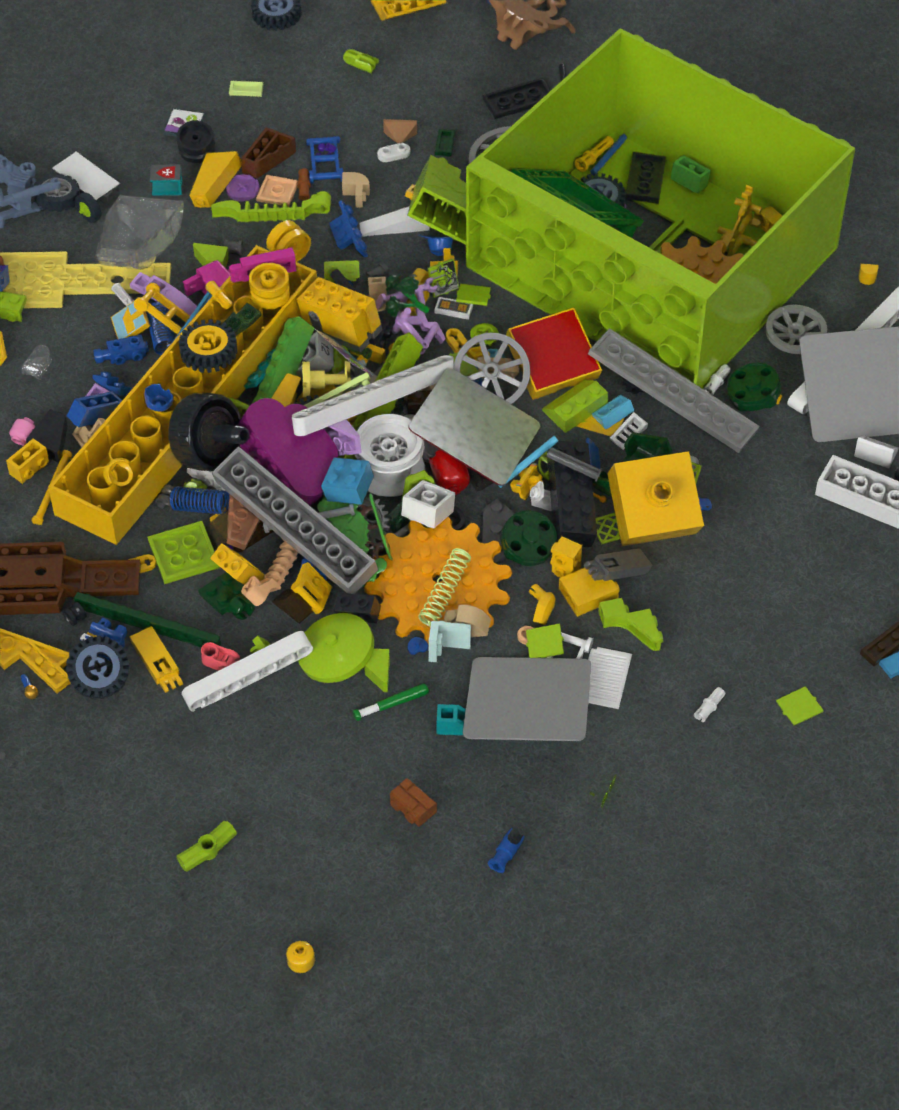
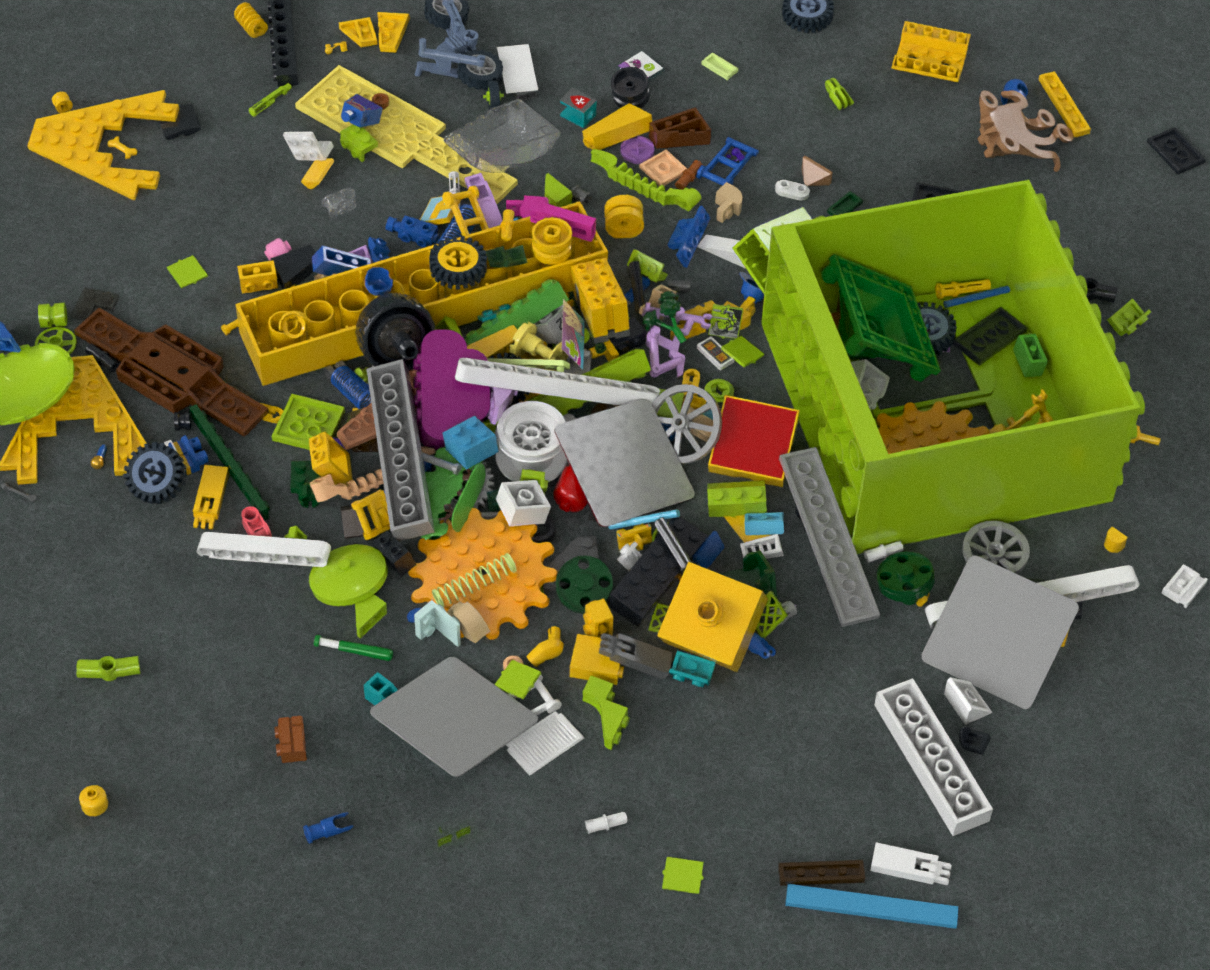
camera: 35 degrees right, 0 degrees up
none -> teal bracket [669,651,716,688]

